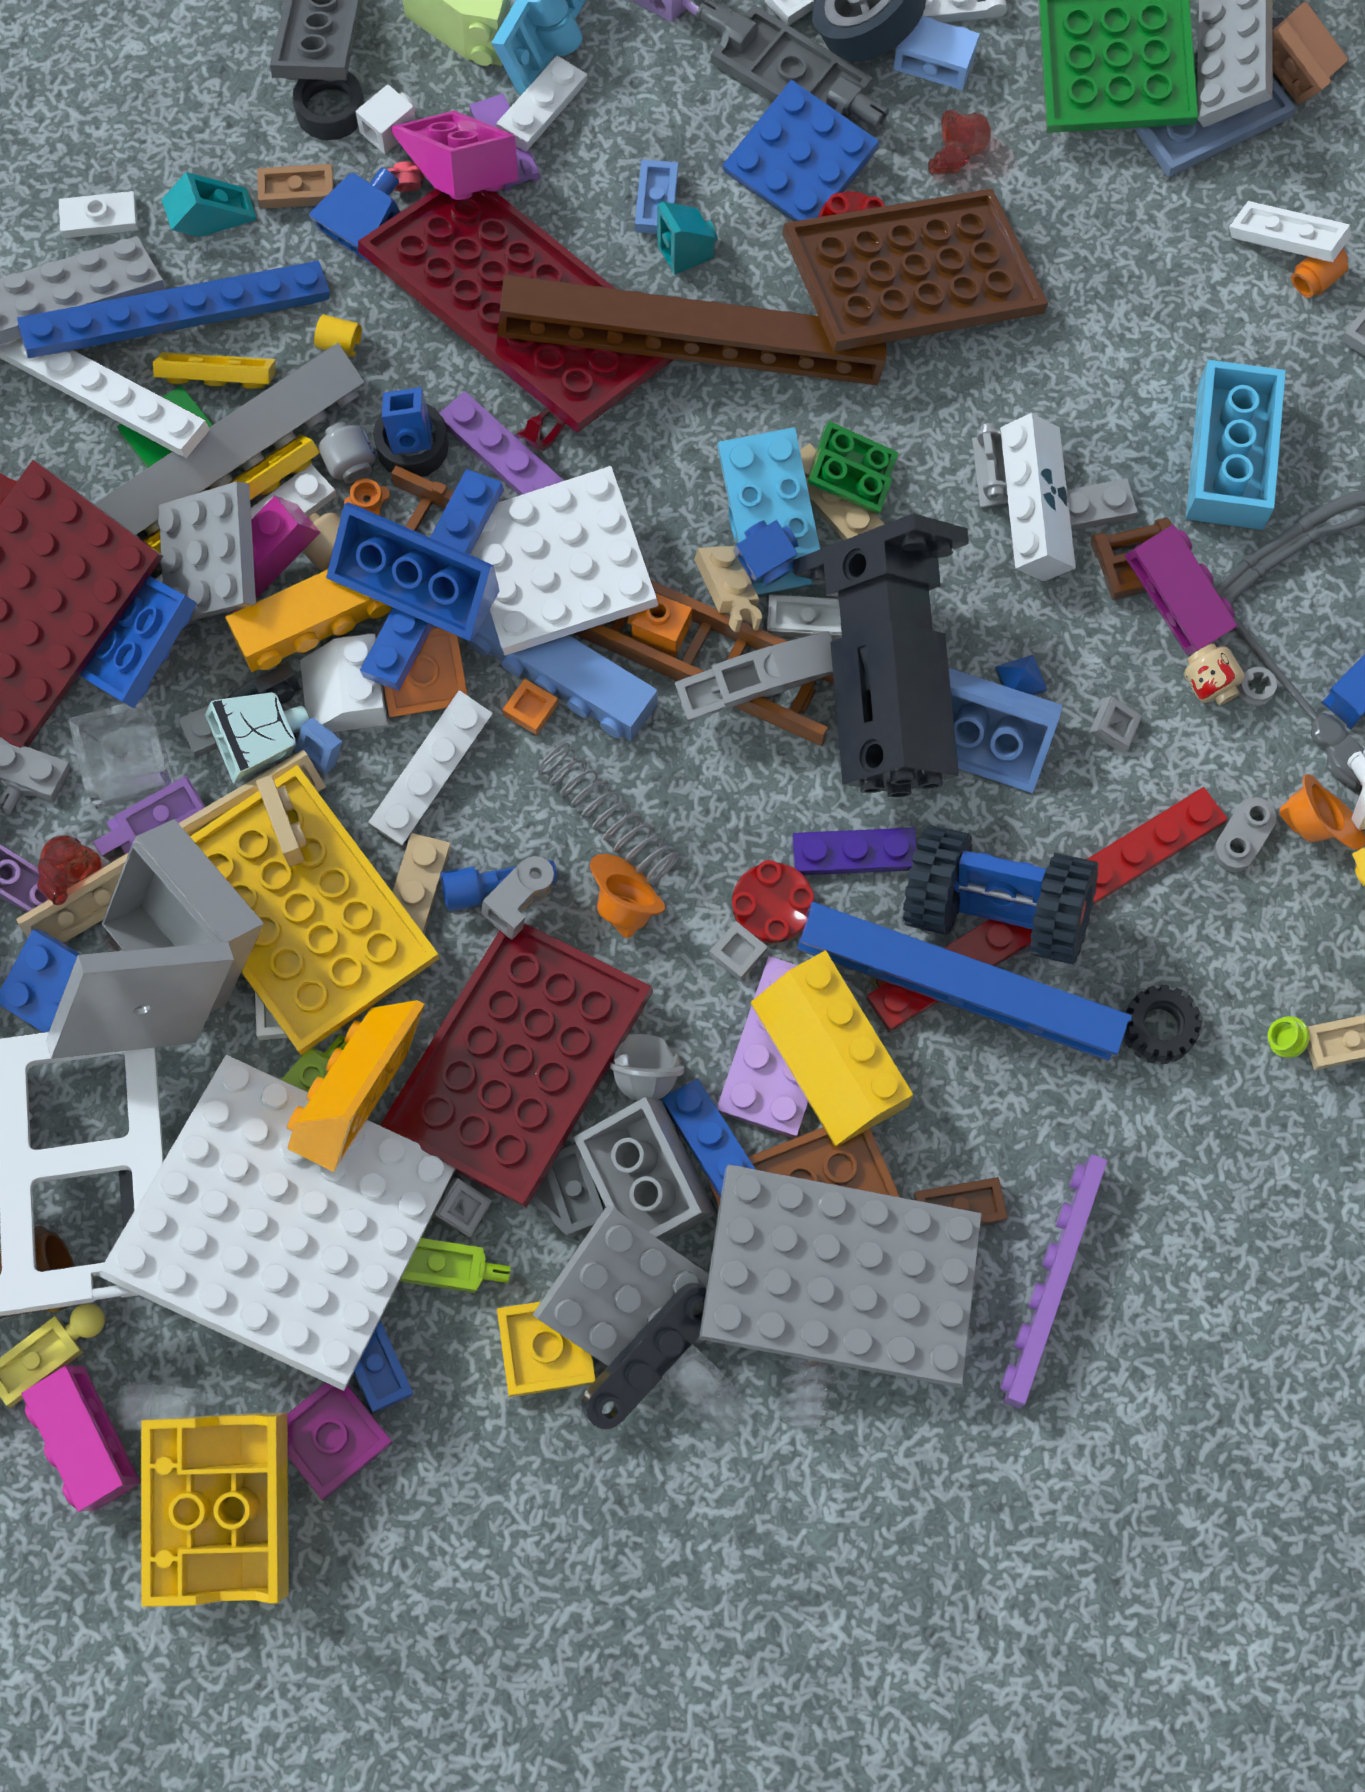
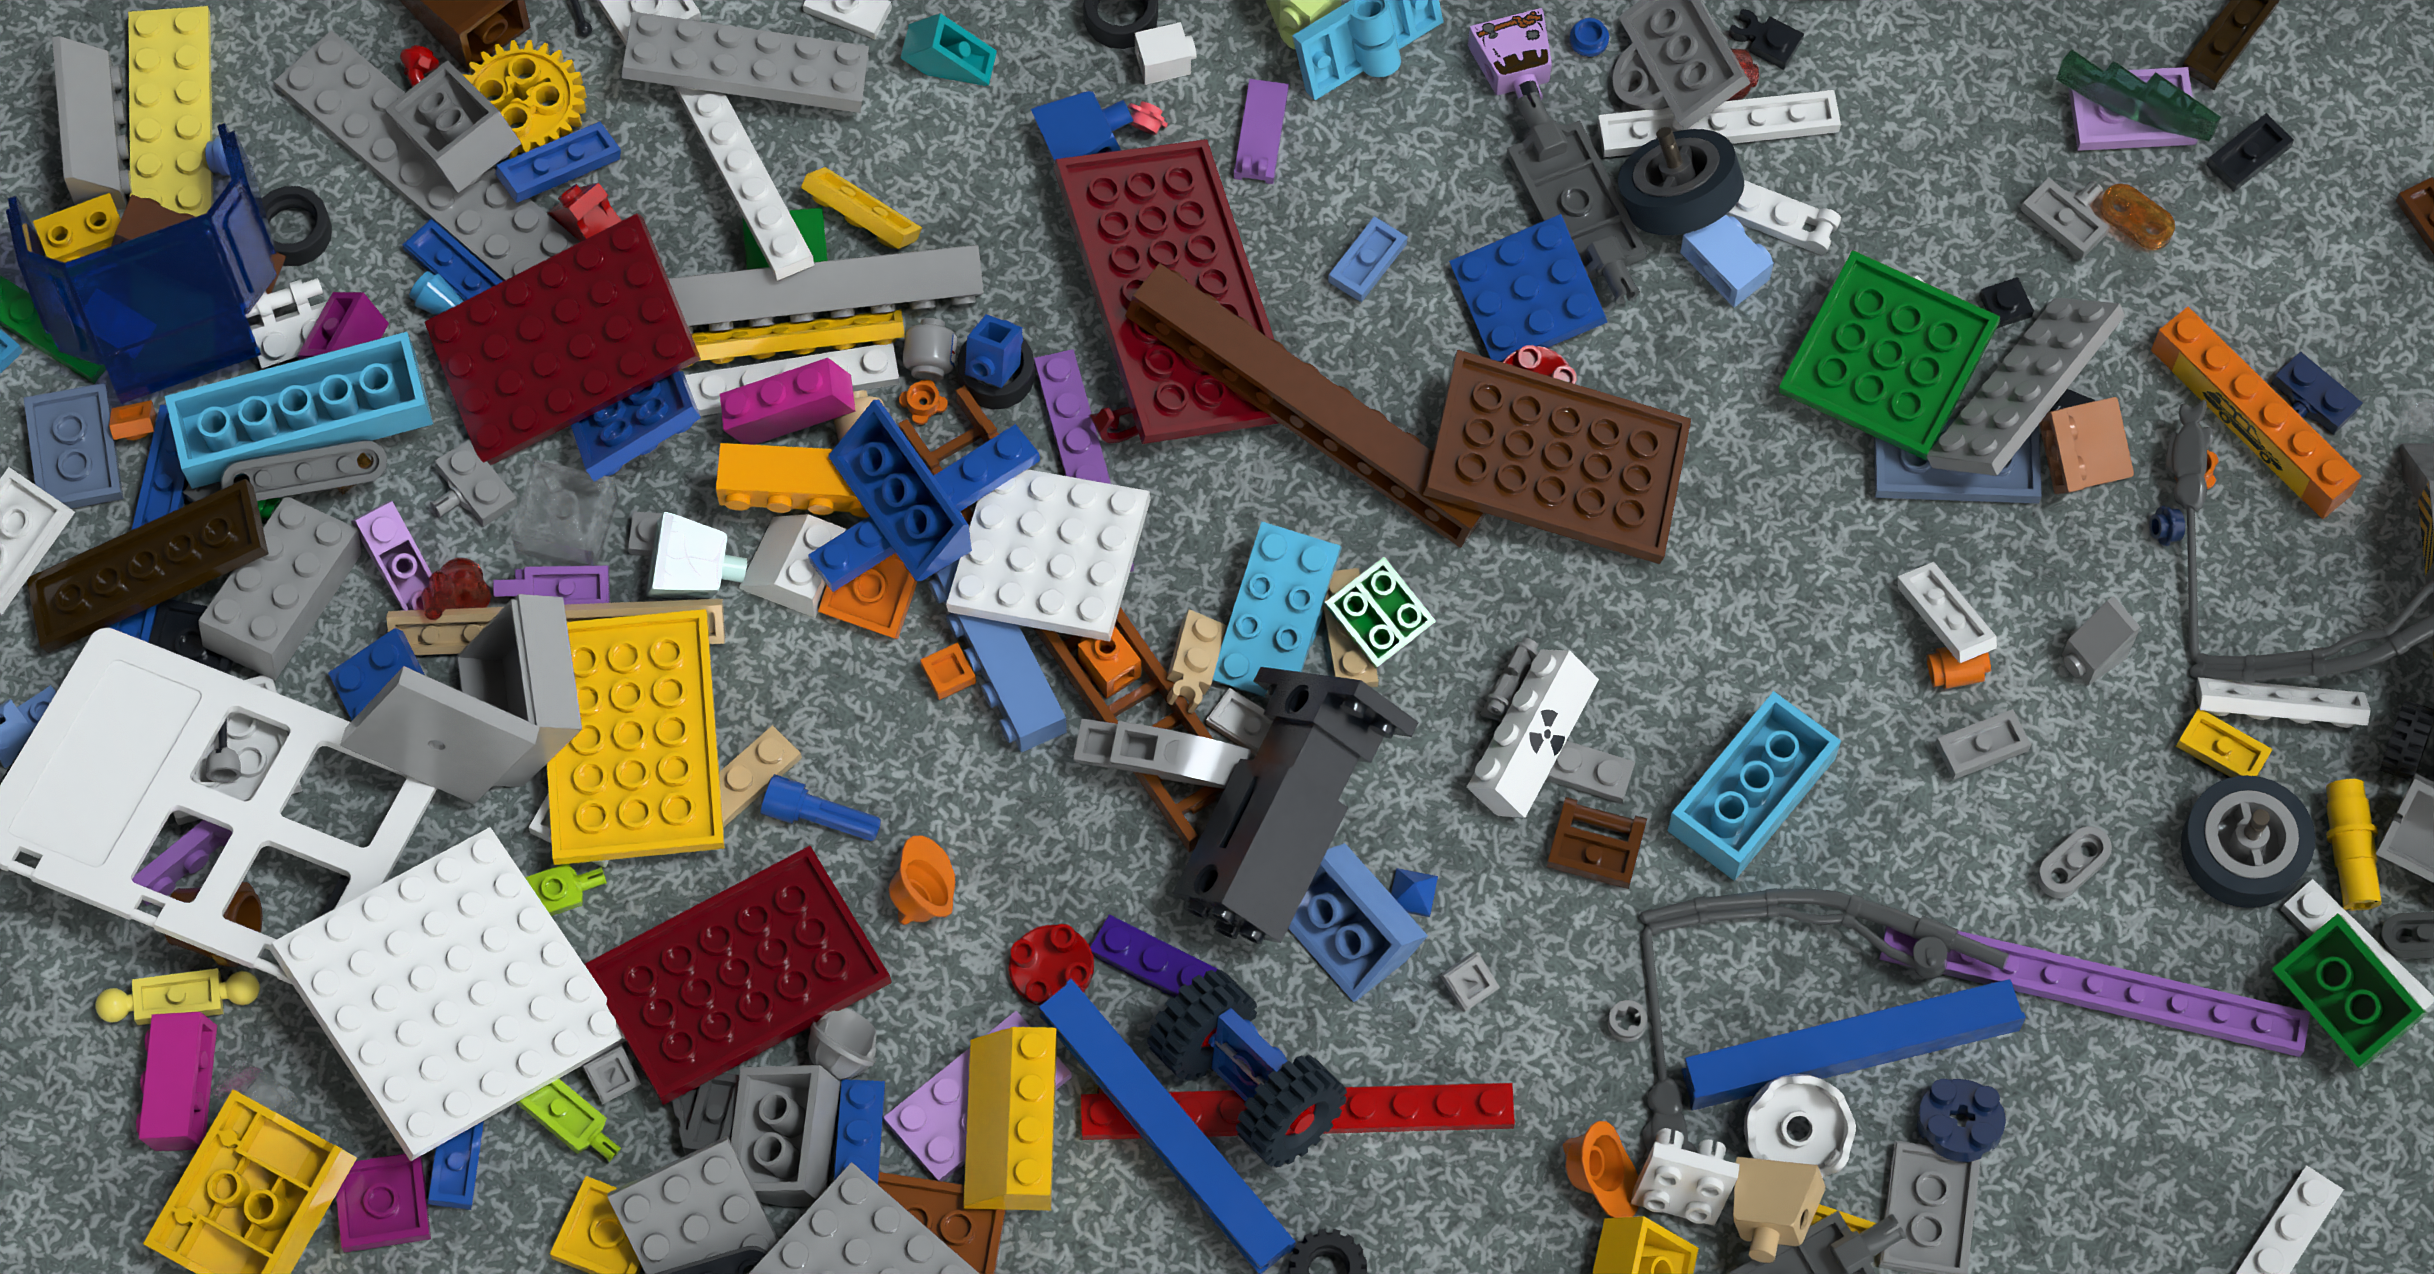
camera: 30 degrees right, 5 degrees down
blue plate [17,260,330,359] -> none
light grey plate [158,481,256,622] -> none
black plate [227,662,301,704] -> none
tan plate [255,775,307,867] -> none
medium nougat plate [257,164,334,209] -> none
light orange slope [287,1000,425,1172] -> none
medium blue plate [295,717,343,775] -> none
yellow beam [314,314,362,358] -> none
white plate [367,690,492,847] -> none
dark pink slope [391,110,518,200] -> none
light grey leg [481,856,554,940] -> none
white plate [496,56,587,152] -> none
light grey piece [538,743,679,884] -> none
teal slope [657,201,718,275] -> none
light grey plate [709,921,768,982] -> none
blue brick [733,520,799,586] -> none
clear red piece [928,110,991,174] -> none
magenta brick [1124,524,1238,655] -> none
tan head [1184,643,1245,706] -> none
light grey plate [1213,797,1277,872] -> none

